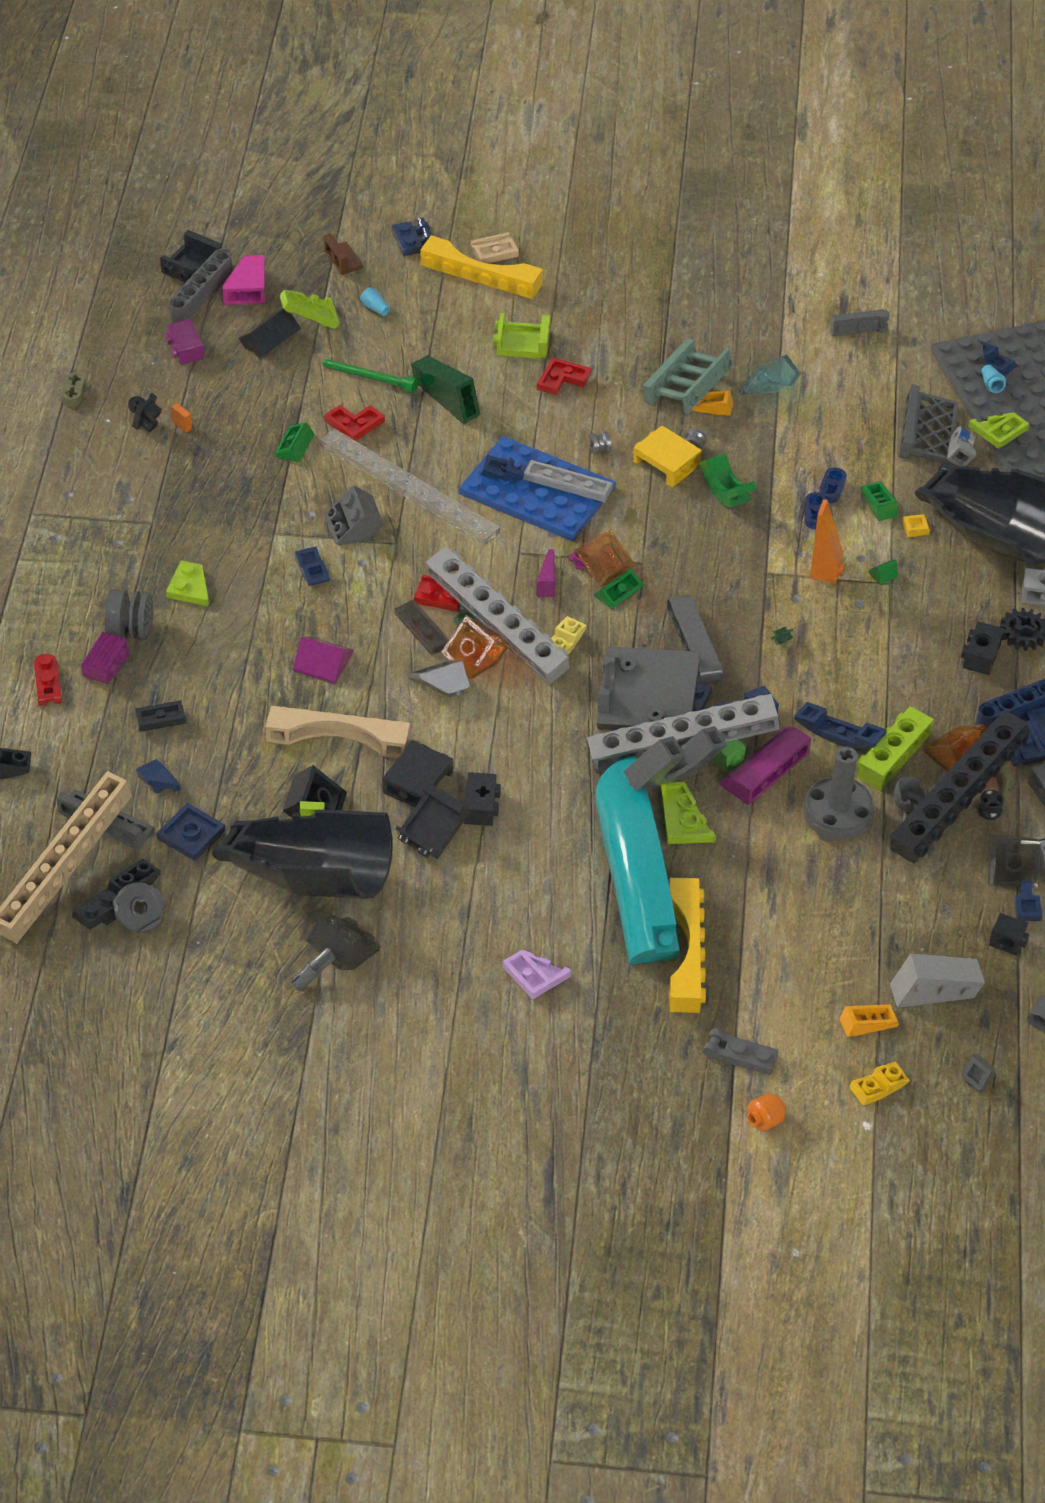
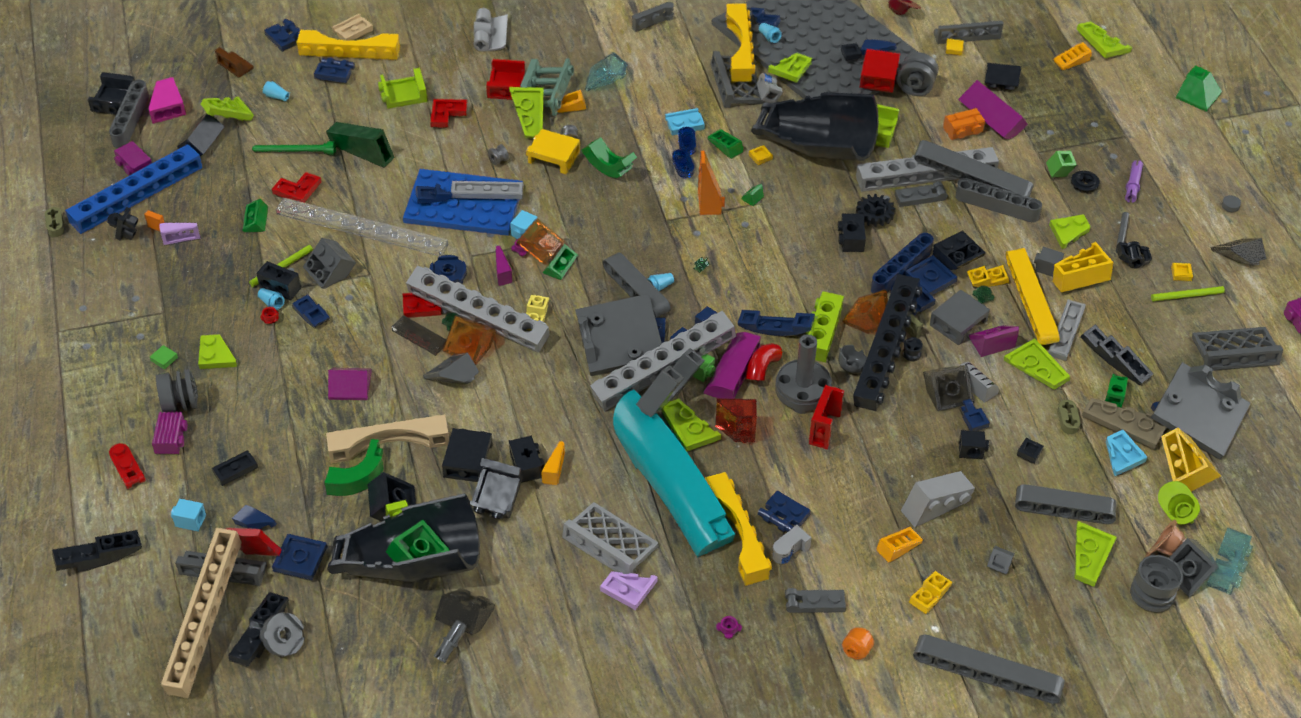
camera: 20 degrees left, 0 degrees up
none -> blue brick [65,144,203,234]
none -> bright green tile [150,345,178,370]
none -> lavender slope [159,223,200,245]
none -> medium azure brick [171,499,206,531]
none -> red tile [226,528,282,556]
none -> lime bar [249,245,313,287]
none -> black brick [256,261,301,301]
none -> medium azure cone [258,288,285,310]
none -> red plate [260,307,279,324]
none -> dark blue plate [314,57,355,83]
none -> green arch [324,439,384,496]
none -> green slope [386,520,450,562]
none -> dark blue plate [429,255,467,284]
none -> light grey panel [474,8,508,51]
none -> red panel [486,59,526,100]
none -> lime wing [509,87,544,138]
none -> medium azure brick [510,210,538,240]
none -> light orange slope [541,441,565,485]
none -> light grey fence [562,502,659,574]
none -> medium azure cone [647,273,674,291]
none -> medium azure plate [665,108,705,135]
none -> clear red slope [715,398,757,443]
none -> magenta plate [716,616,742,639]
none -> yellow arch [726,3,755,82]
none -> red cylinder [746,343,782,381]
none -> dark blue plate [757,490,811,532]
none -> light grey leg [773,525,811,564]
none -> red panel [809,385,844,450]
none -> dark grey beam [913,635,1065,704]

